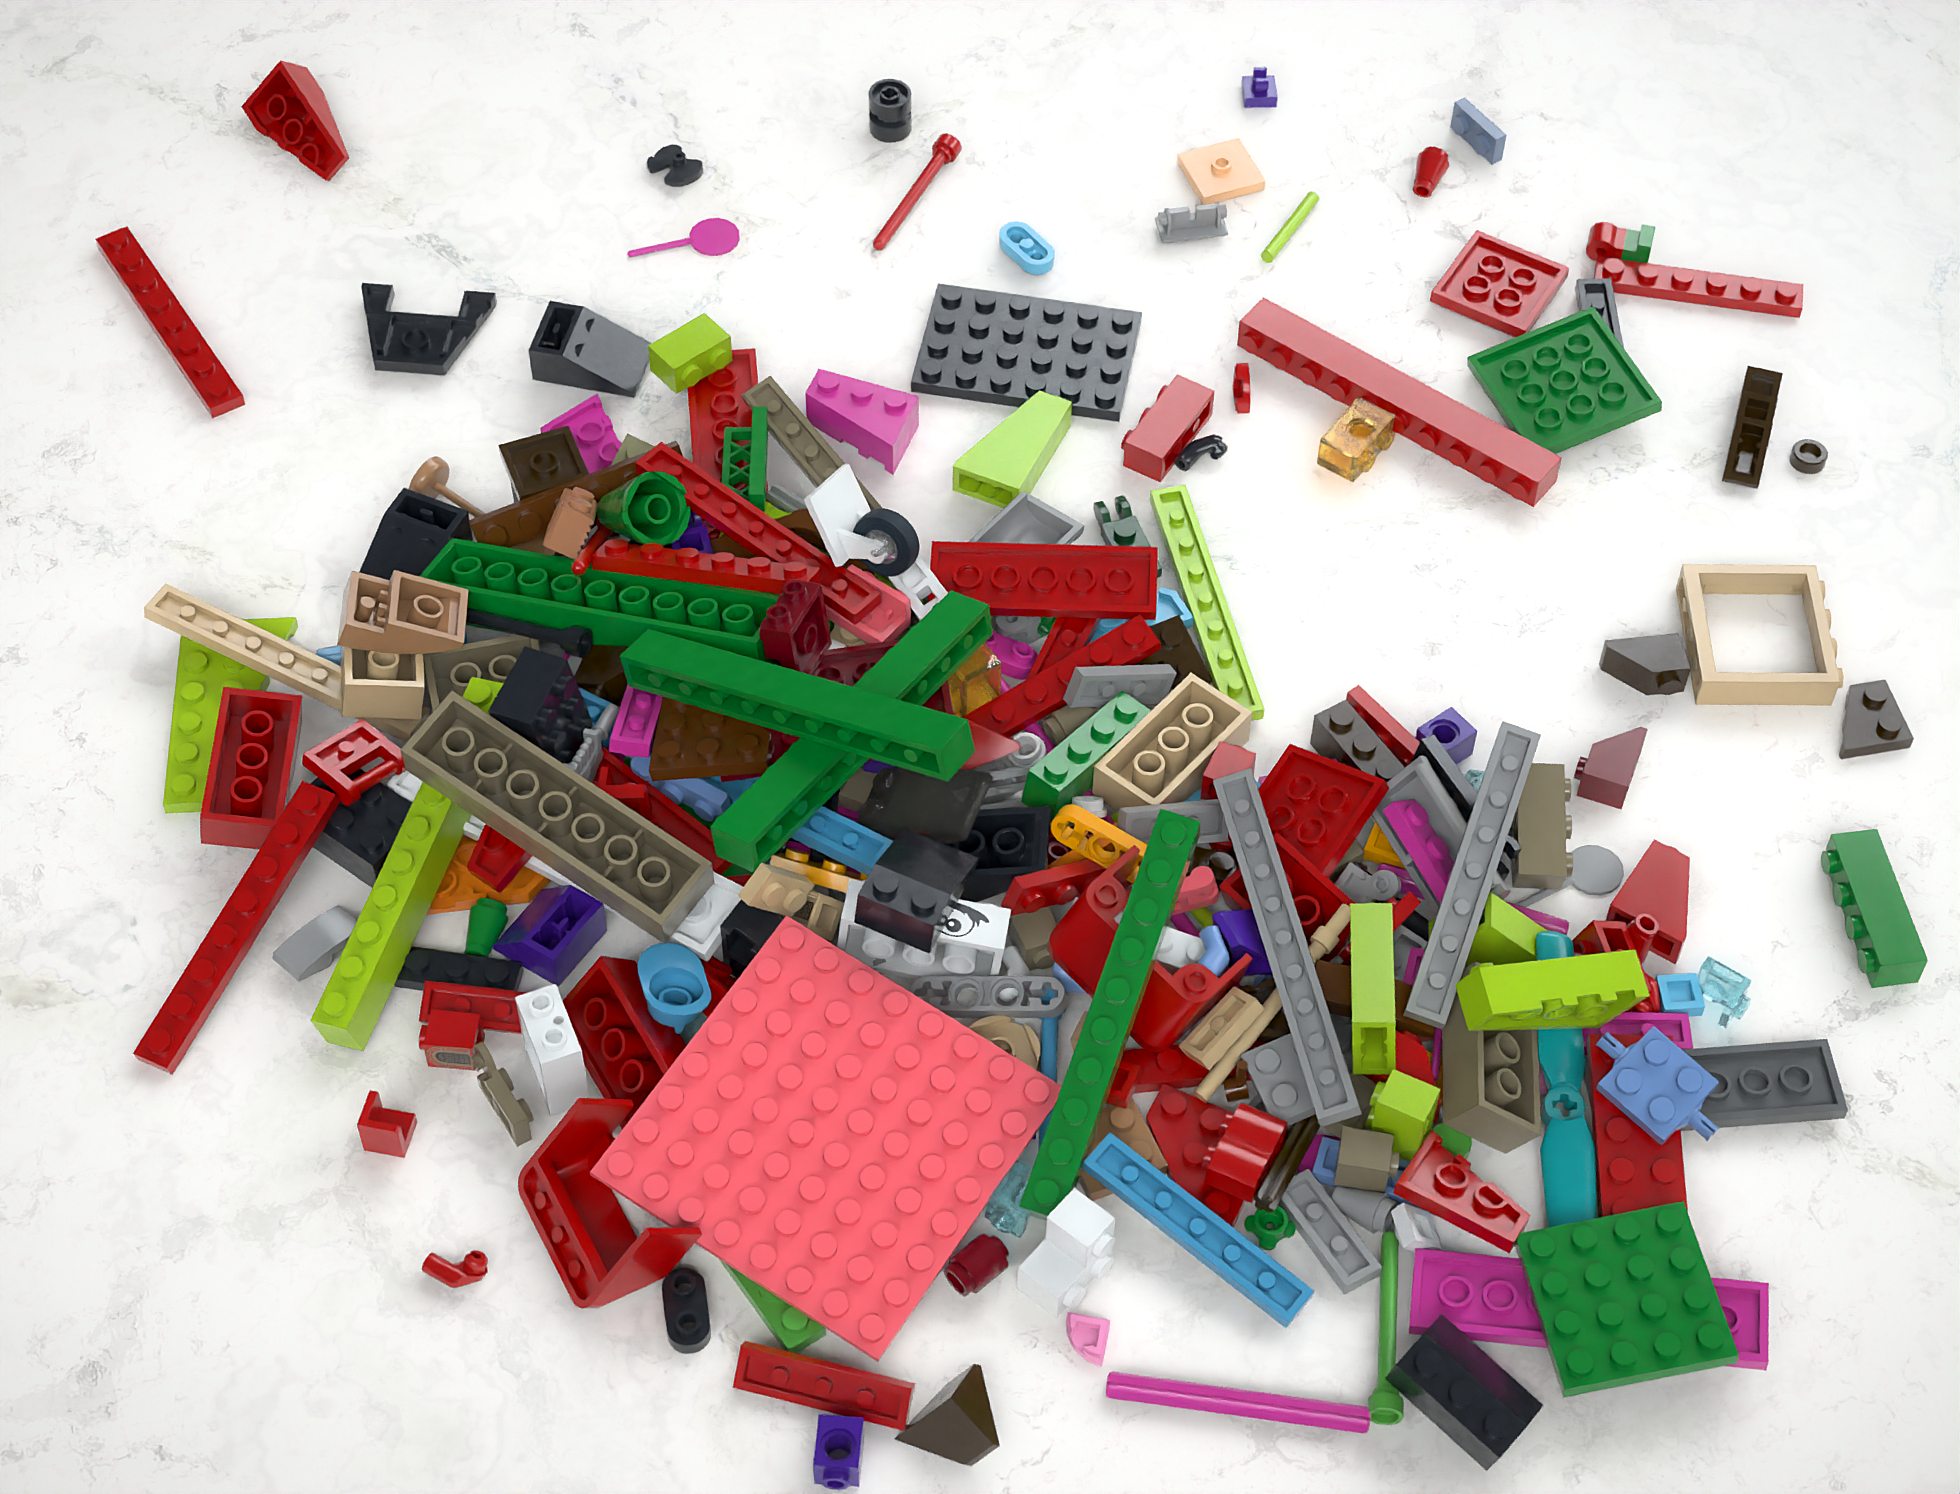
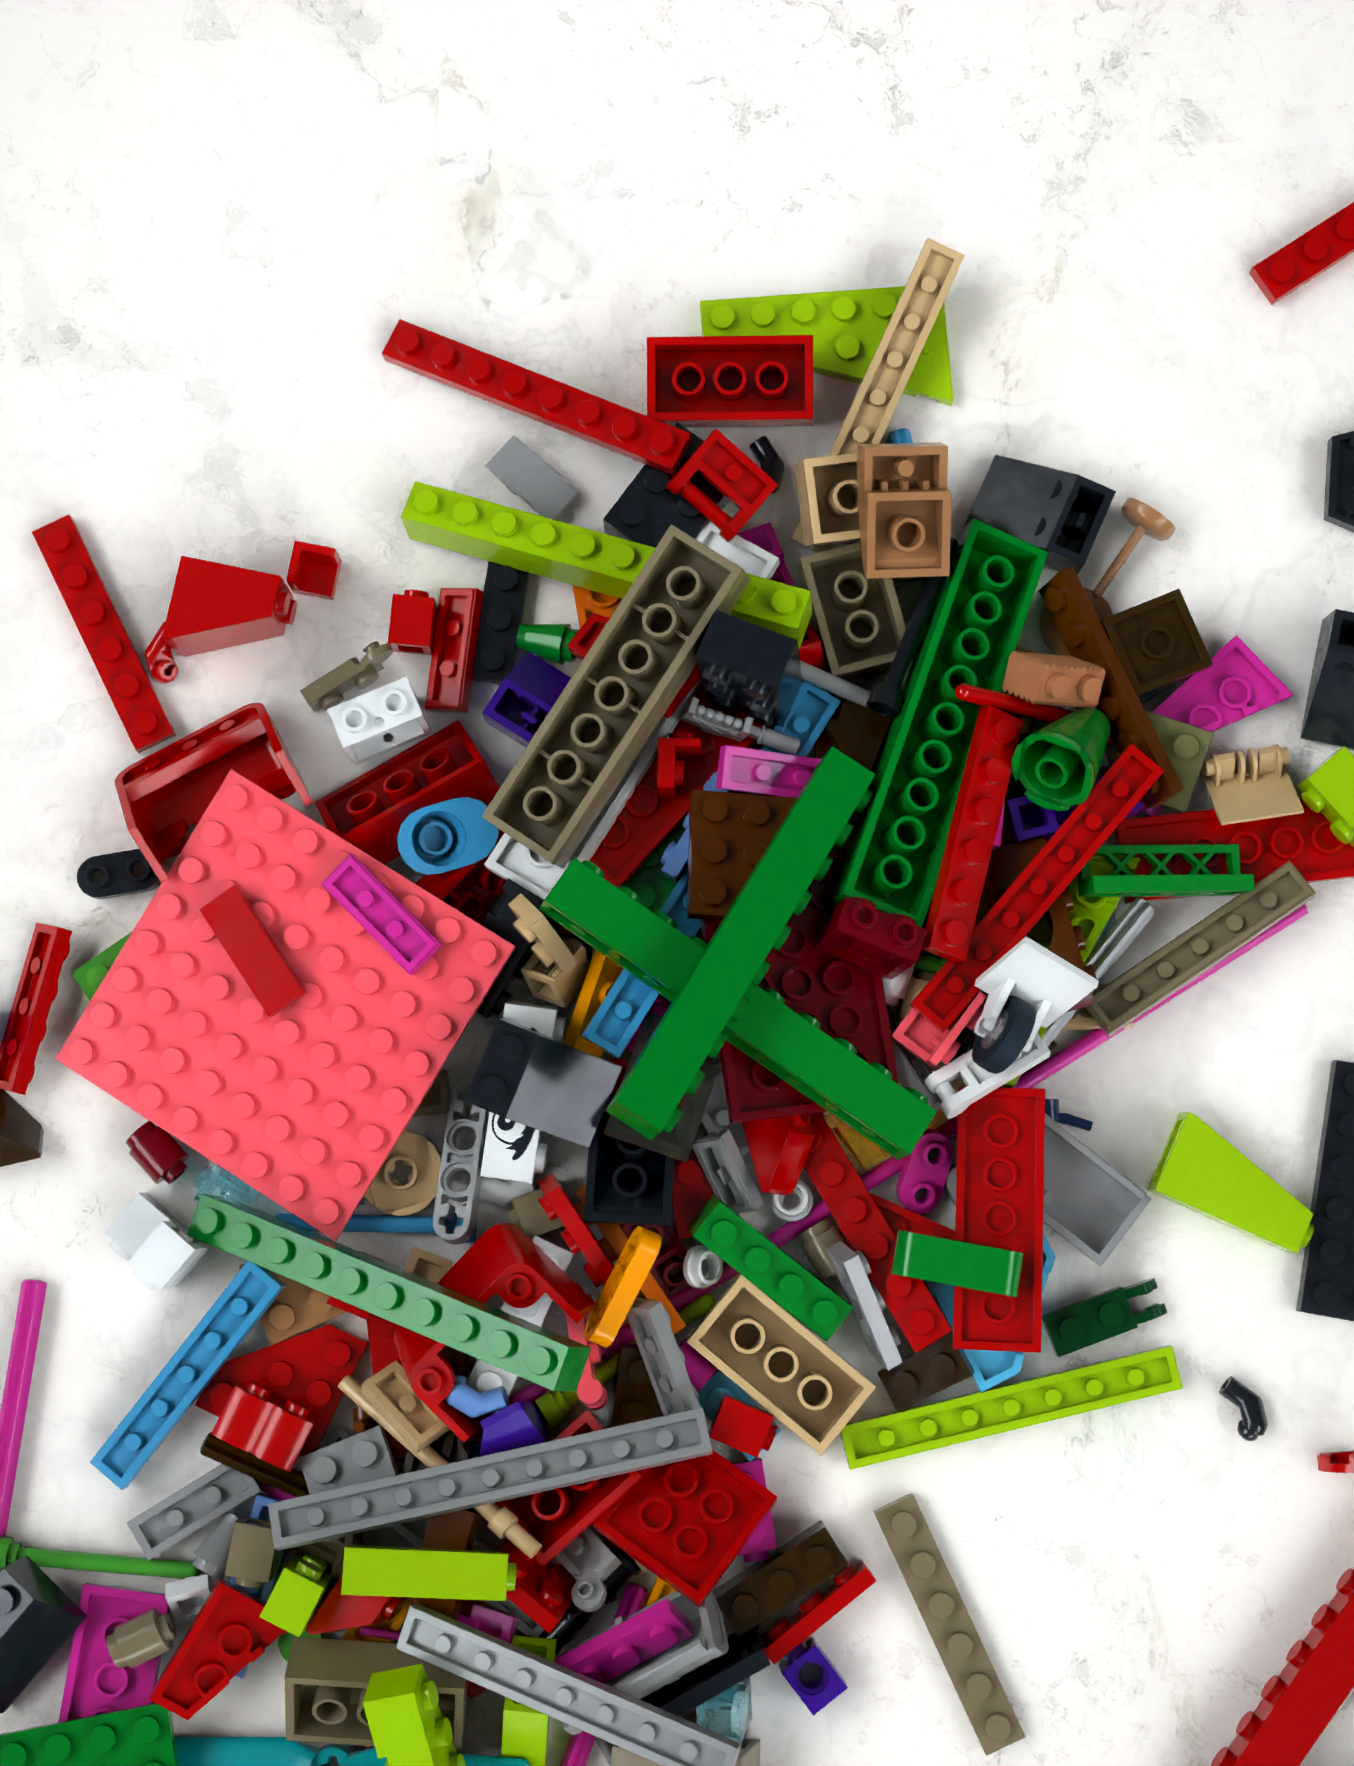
camera: 85 degrees right, 30 degrees up
dark pink wedge [805,369,919,475] -> none
bright pink tile [1066,1312,1110,1366] -> none
brick [1121,374,1215,483] -> none
green plate [1244,1205,1296,1250] -> none
clear yellow brick [1317,397,1395,483] -> none
none -> red plate [32,515,176,753]
none -> dark tan brick [106,1608,177,1669]
none -> red slope [162,555,297,657]
none -> red tile [199,885,307,1017]
none -> dark pink tile [321,853,443,975]
none -> dark tan plate [873,1493,1025,1756]
none -> green beam [891,1230,1024,1297]
none -> tan hinge [1200,744,1304,825]

